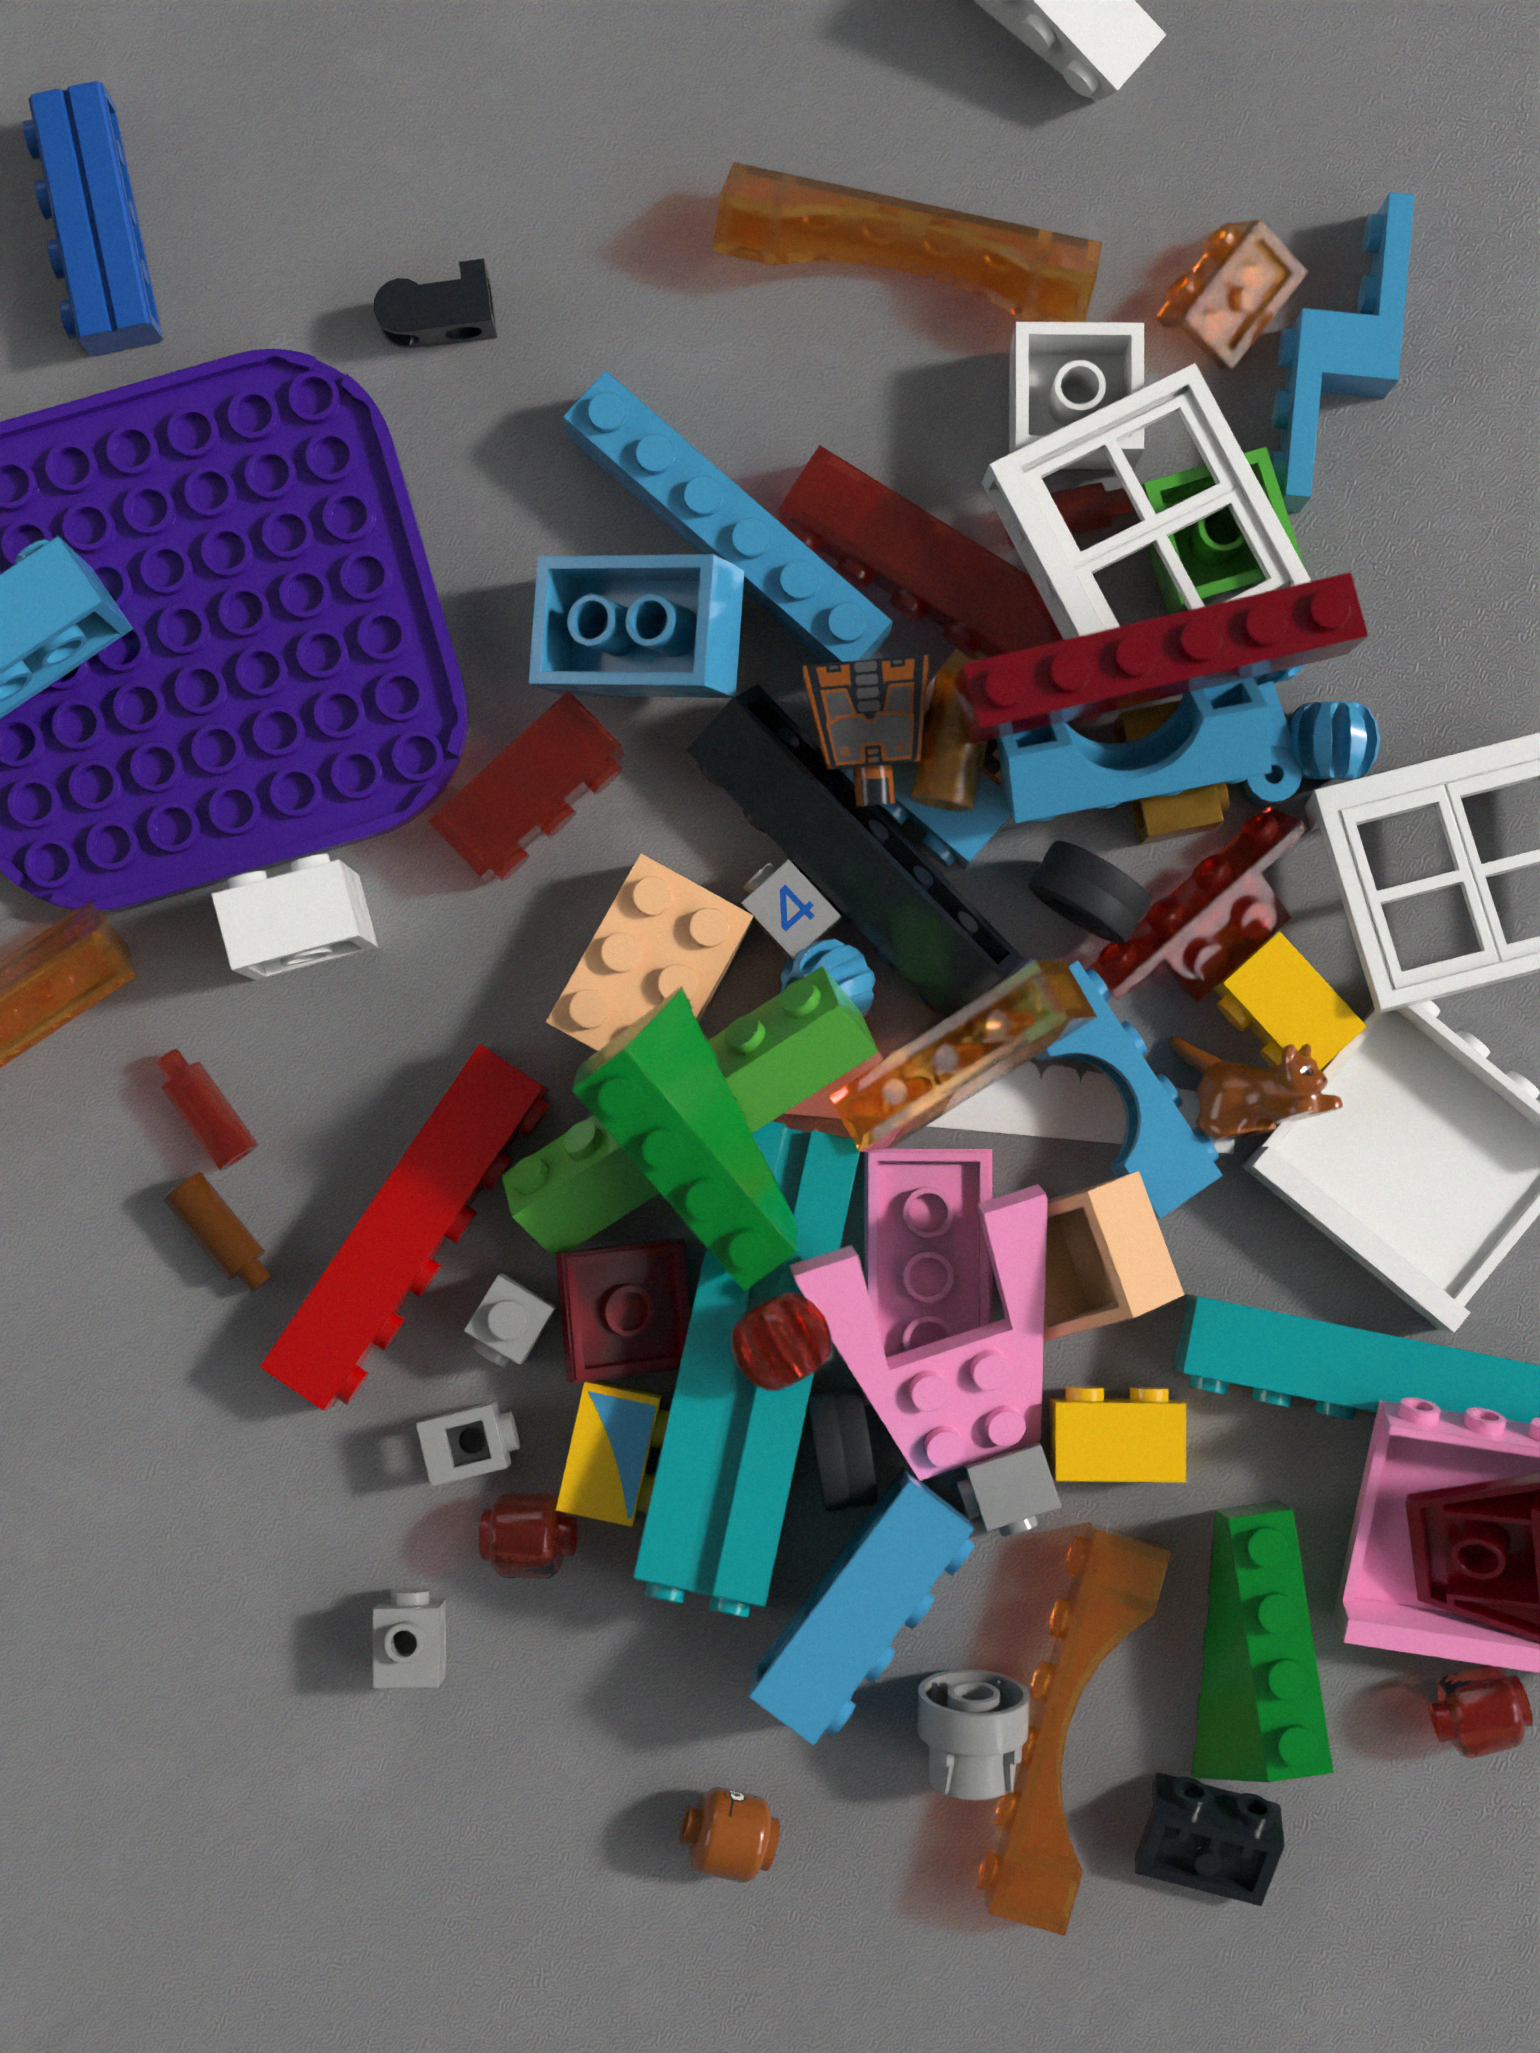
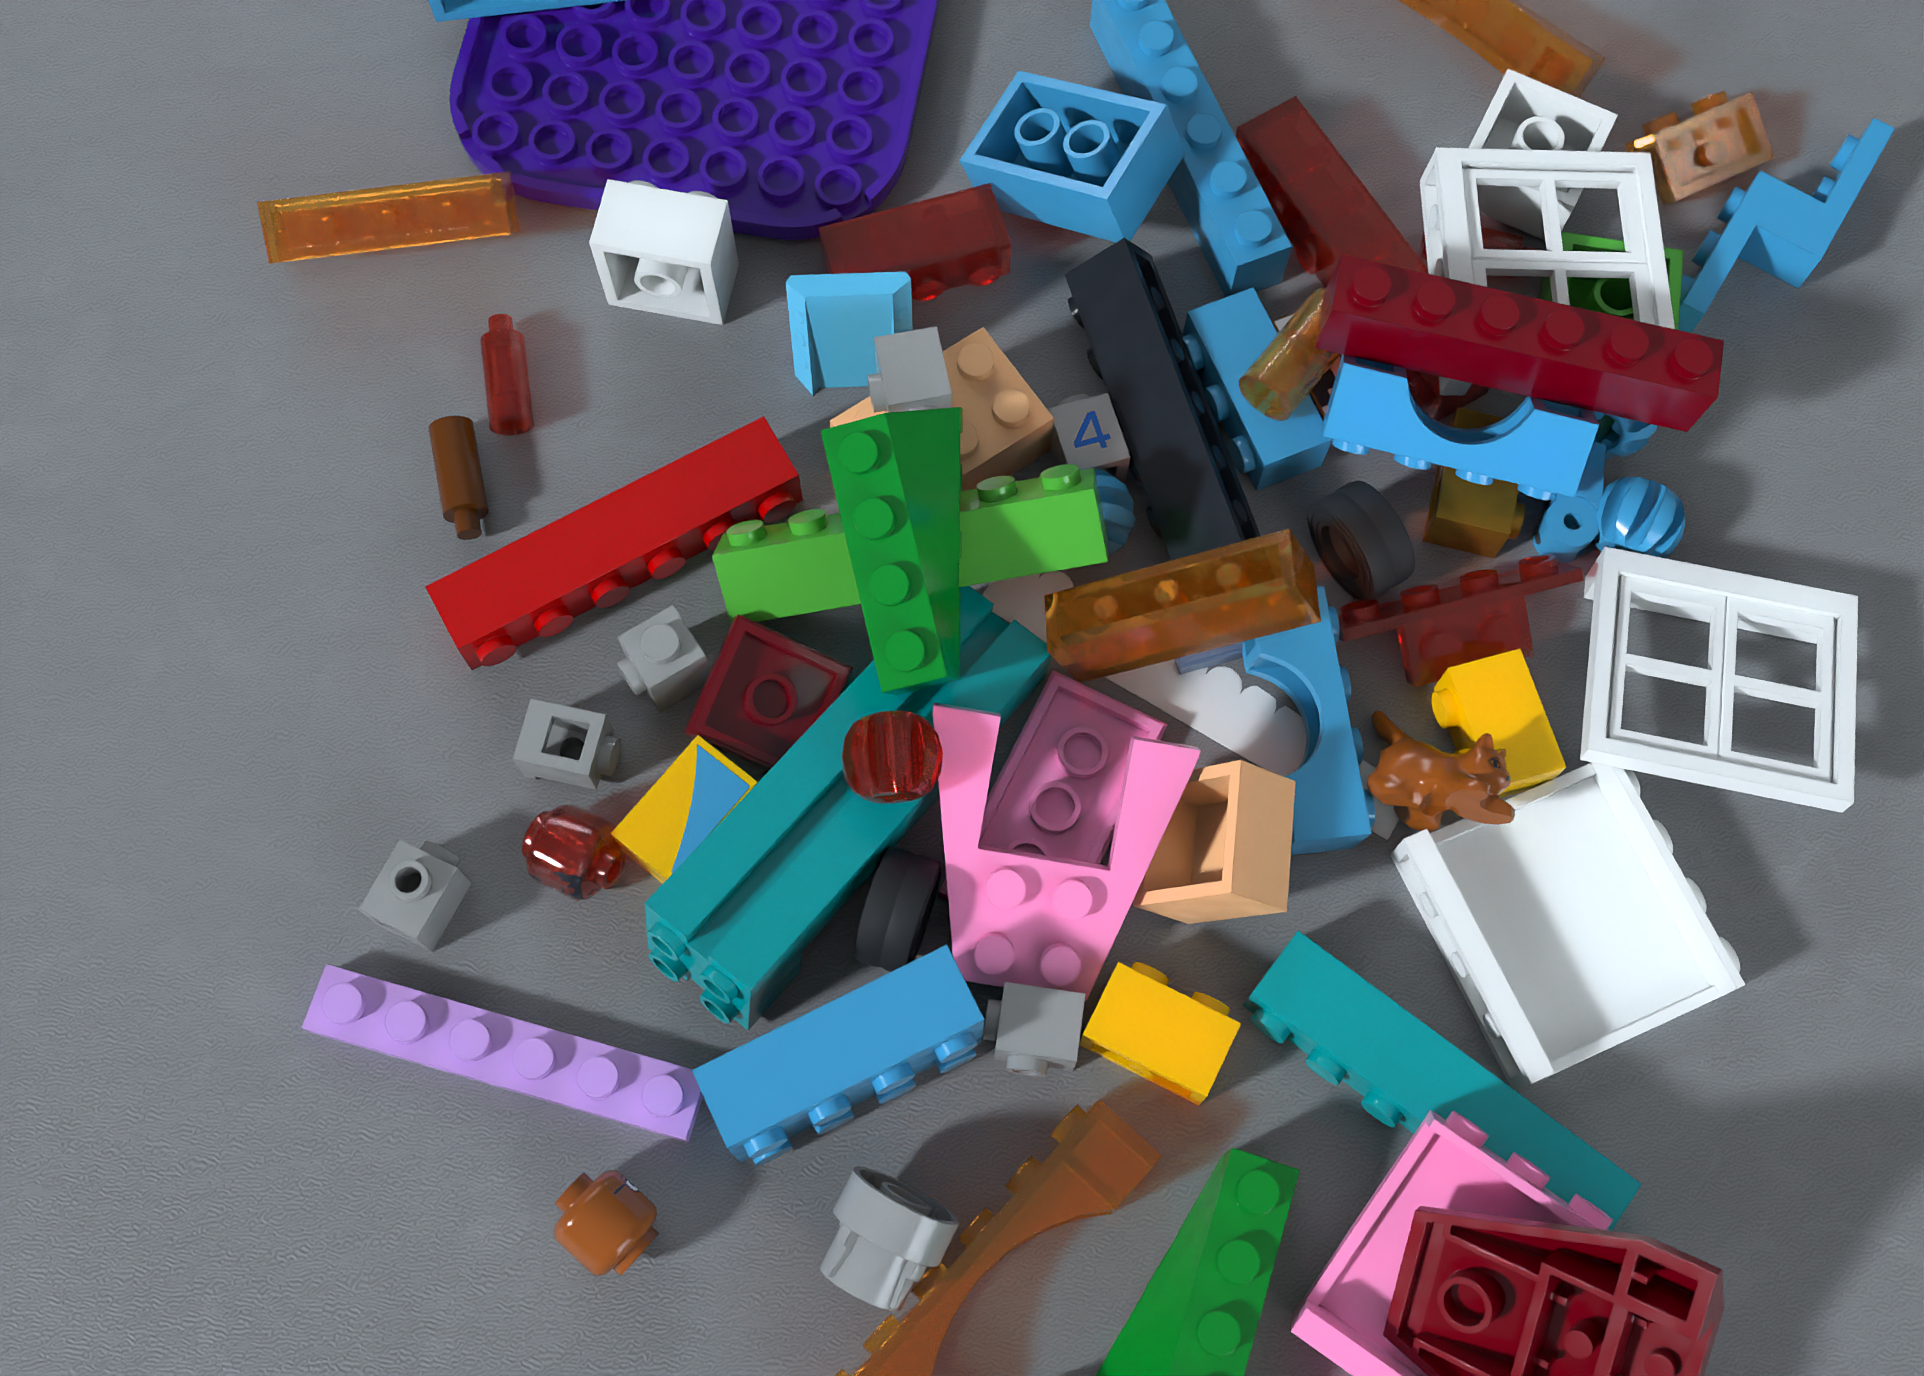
camera: 25 degrees right, 15 degrees down
torso [801,654,928,807] -> none
none -> lavender plate [302,964,703,1143]
none -> medium azure slope [786,272,913,396]
none -> light grey brick [867,326,952,413]

